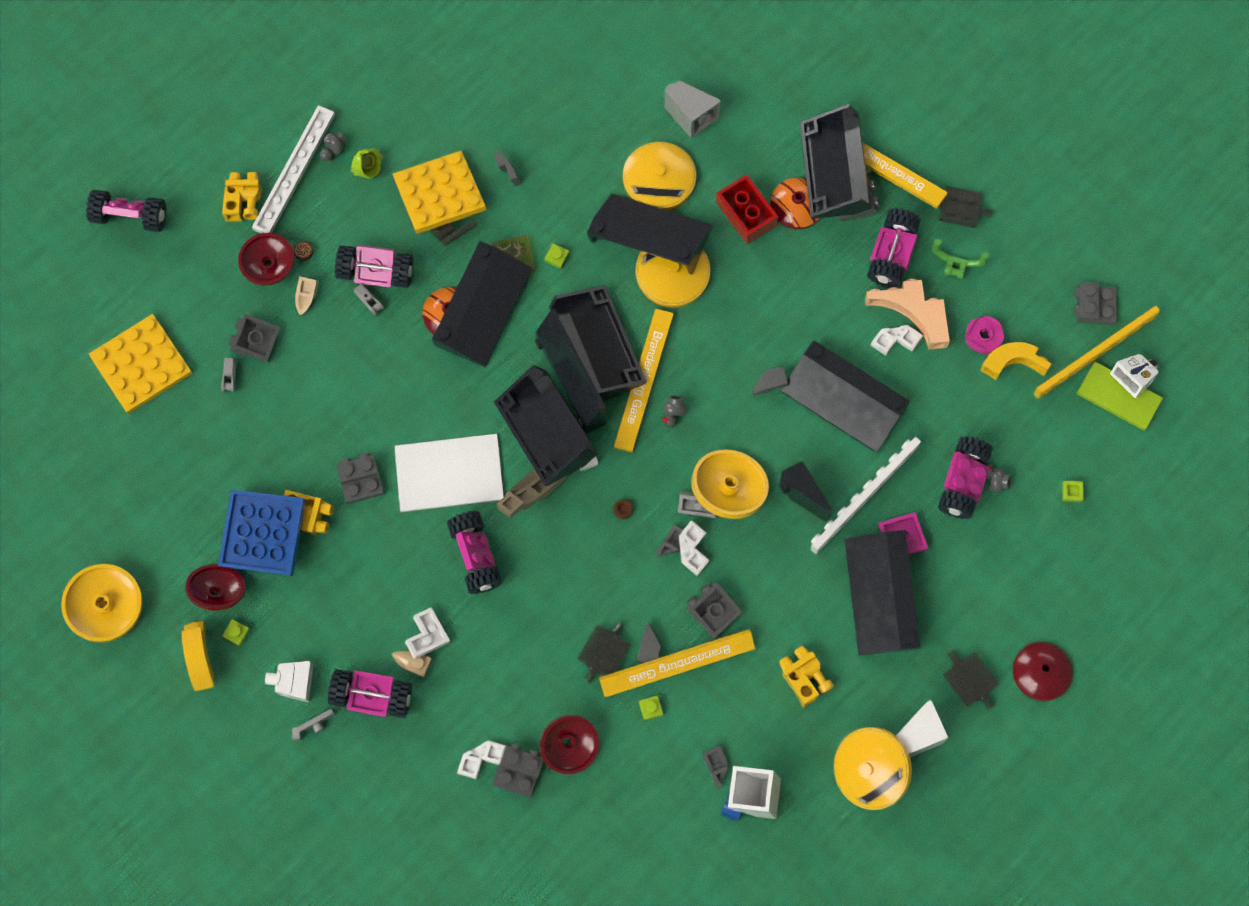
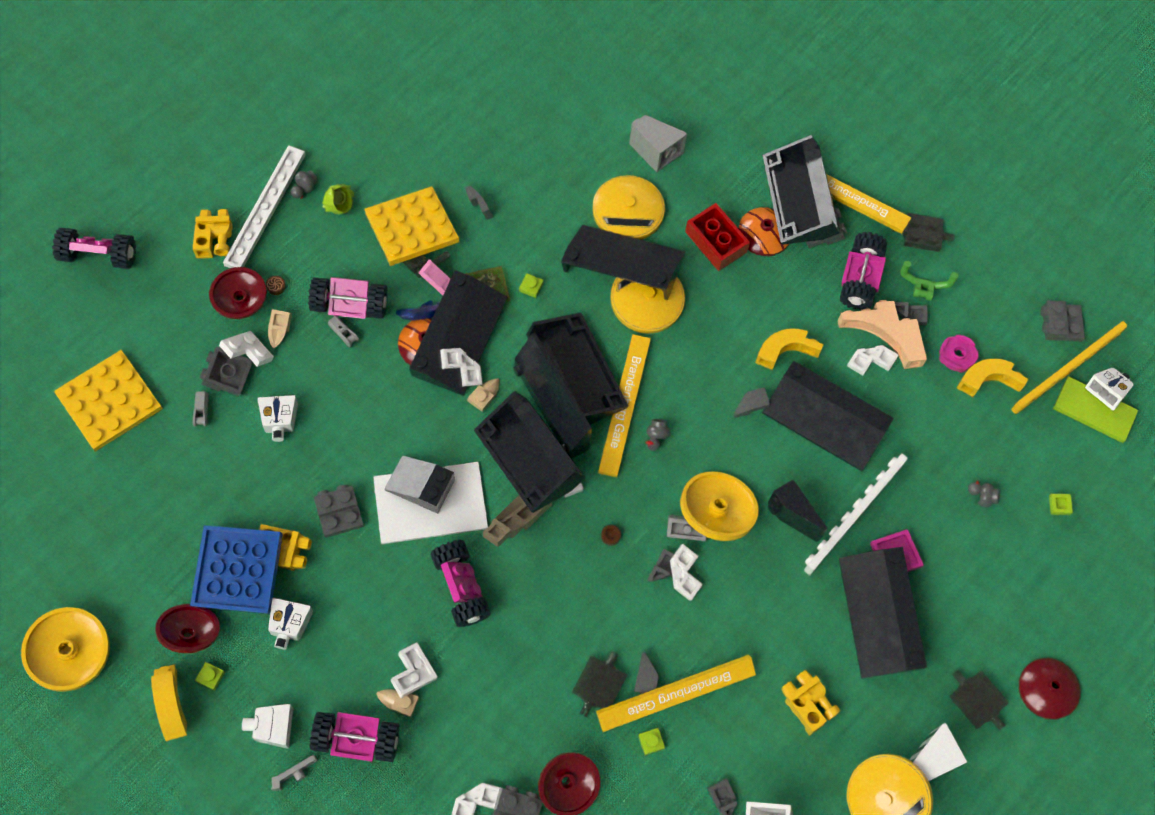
camera: 10 degrees left, 5 degrees down
dark grey plate [685,582,742,638] -> none
plate [938,436,993,519] -> none
none -> white plate [219,331,274,367]
none -> white torso [258,395,298,442]
none -> white torso [268,598,313,650]
none -> slope [385,456,455,514]
none -> clear blue piece [396,300,440,321]
none -> bright pink tile [419,259,451,295]
none -> white tile [440,348,483,387]
none -> tan plate [467,378,499,412]
none -> yellow arch [755,329,823,370]
none -> dark grey slope [895,302,927,325]

